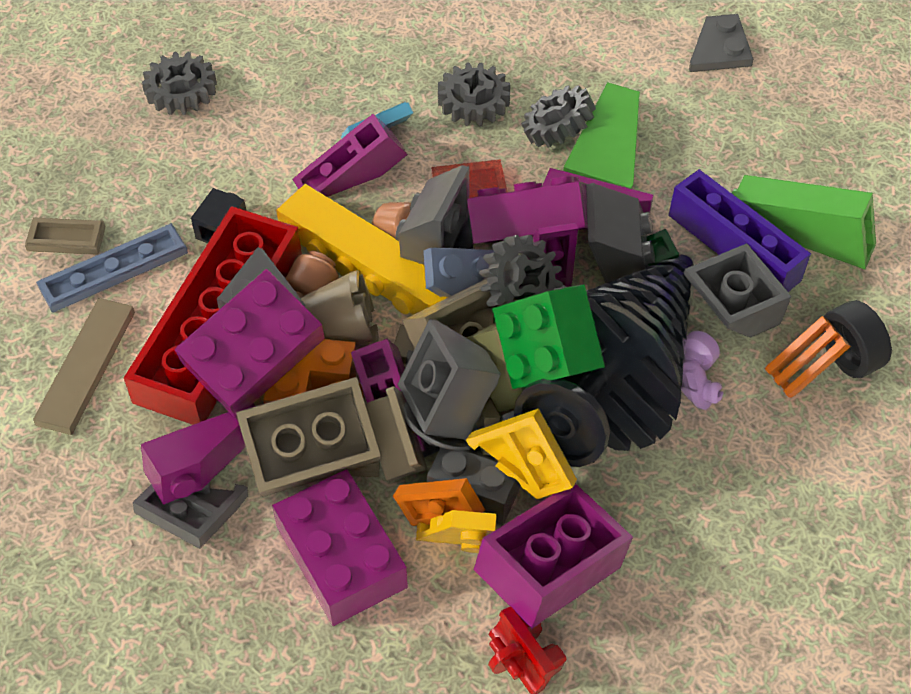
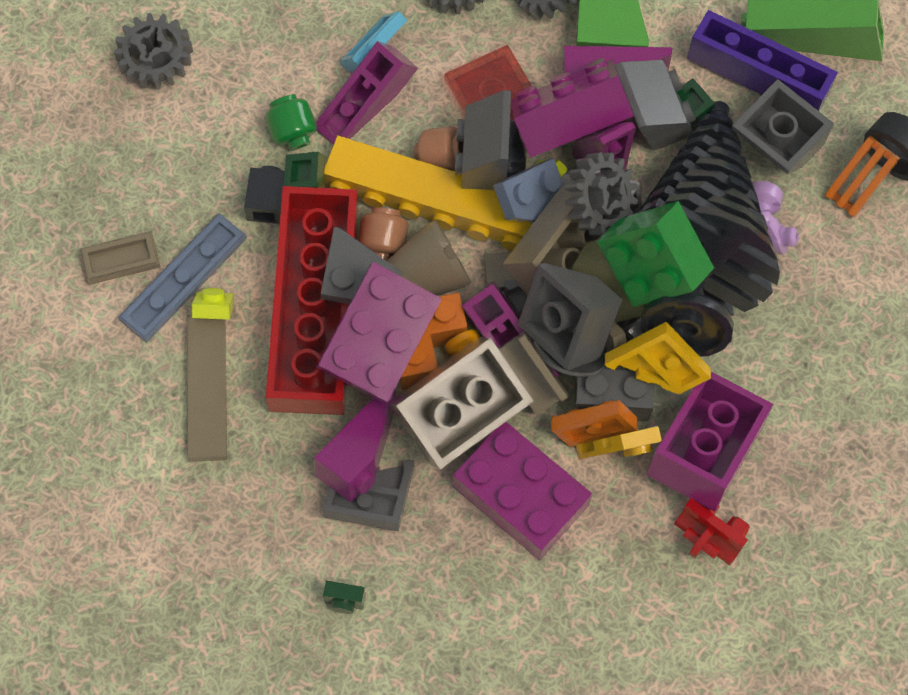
camera: 20 degrees left, 15 degrees up
none -> neon yellow plate [192,288,234,320]
none -> green head [264,94,317,151]
none -> dark green plate [283,151,325,188]
none -> dark green plate [323,580,366,614]

